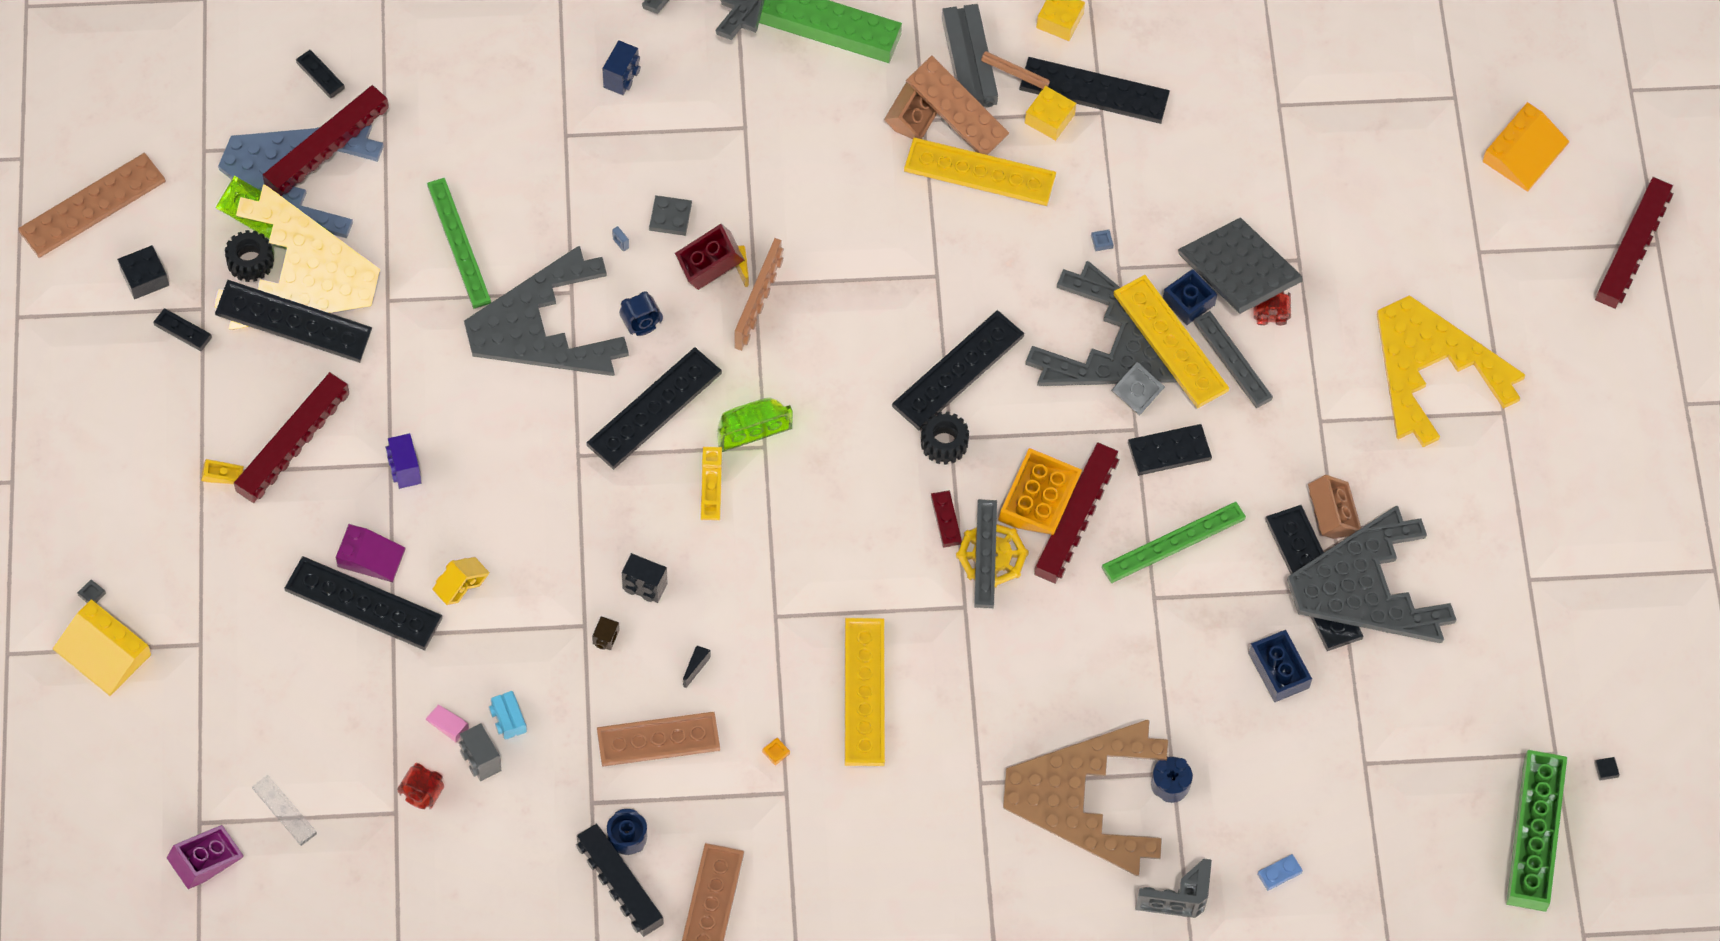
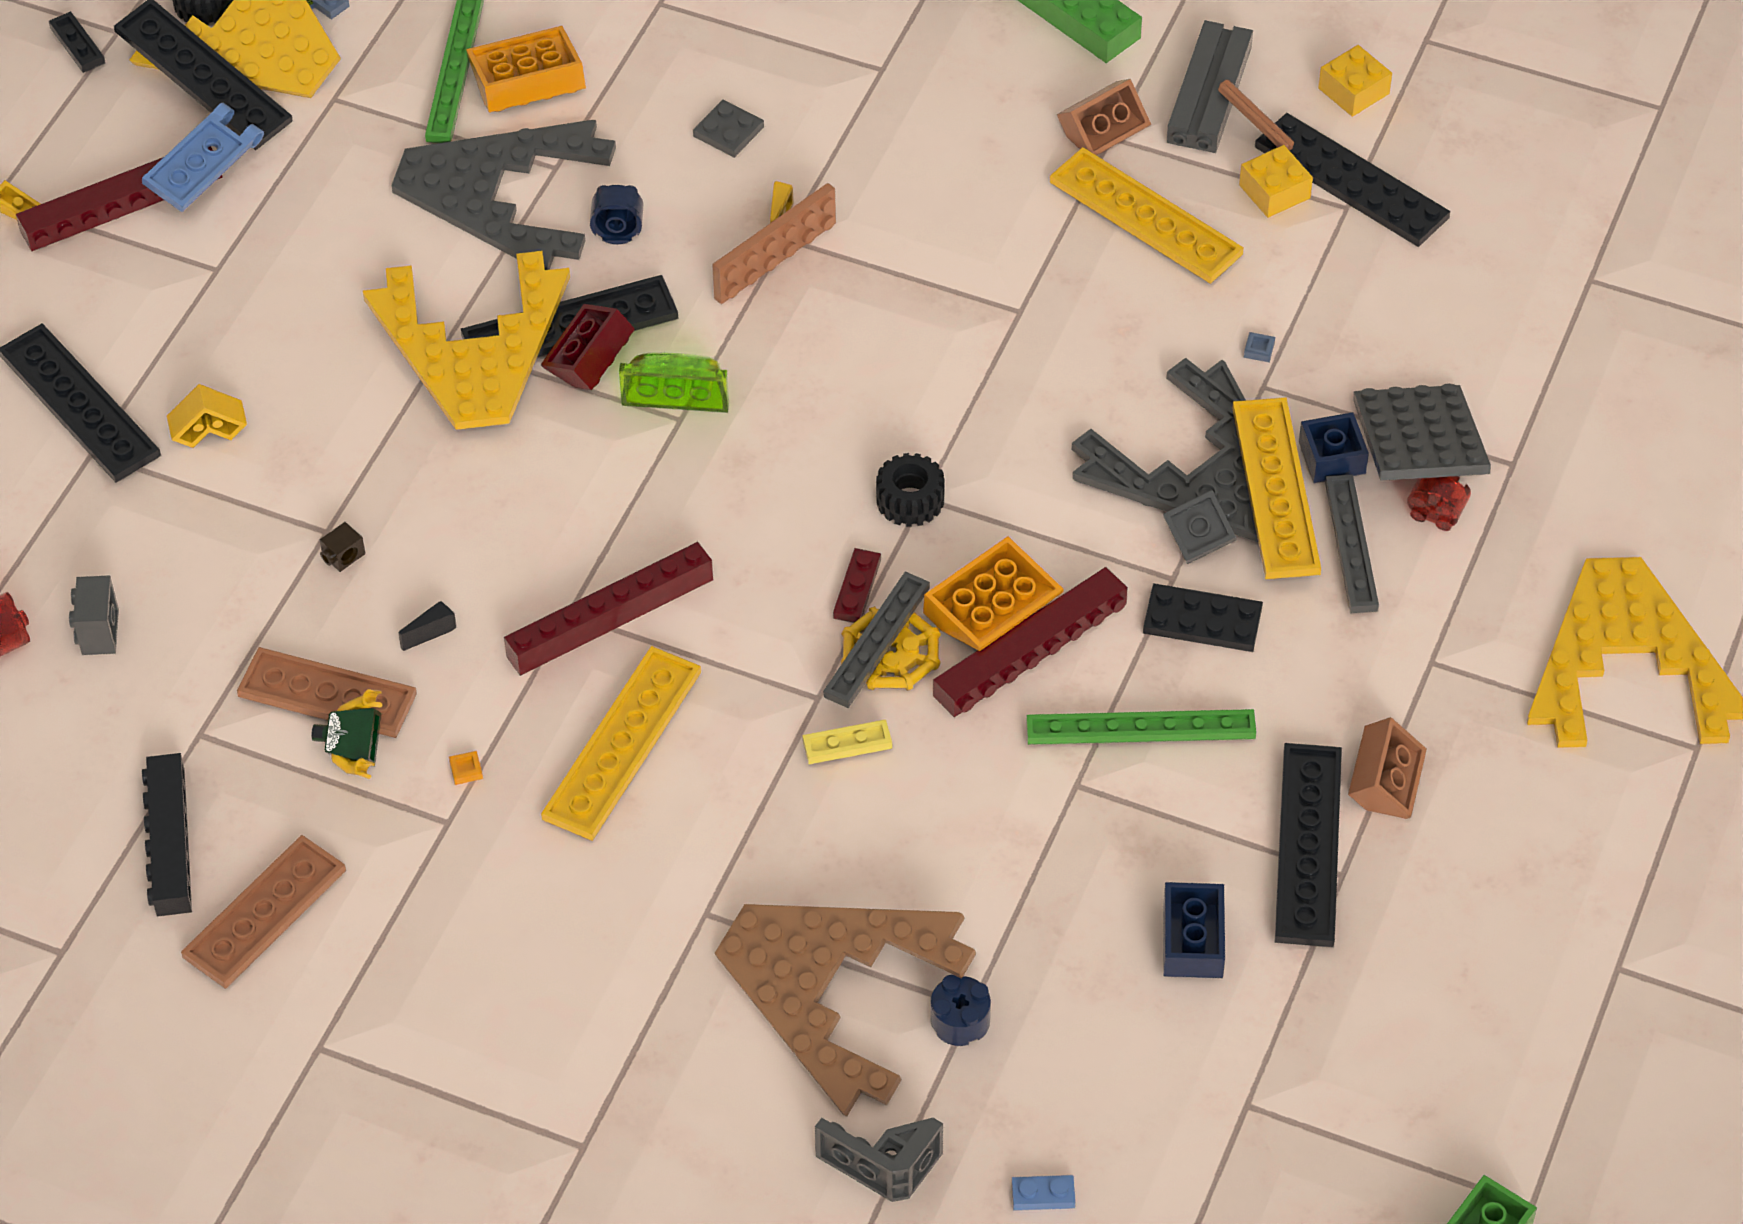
camera: 30 degrees right, 10 degrees down
magenta slope [336,524,406,583] -> none
dark purple brick [385,433,422,489] -> none
bright pink slope [426,705,469,742] -> none
medium azure brick [489,691,527,739] -> none
dark blue brick [607,809,647,855] -> none
sand blue tile [612,226,629,251] -> none
black brick [621,553,668,603] -> none
dark red brick [675,224,745,290] -> none
yellow slope [701,447,722,520] -> none
black plate [892,310,1025,430] -> none
nougat plate [906,55,1009,155] -> none
dark grey wing [1287,506,1457,643] -> none
none -> medium blue hinge [142,103,264,212]
none -> torso [311,689,382,779]
none -> yellow wing [363,251,570,430]
none -> light orange slope [466,26,586,113]
none -> dark red brick [504,542,713,676]
none -> dark red slope [541,304,635,391]
none -> light yellow plate [802,719,892,764]

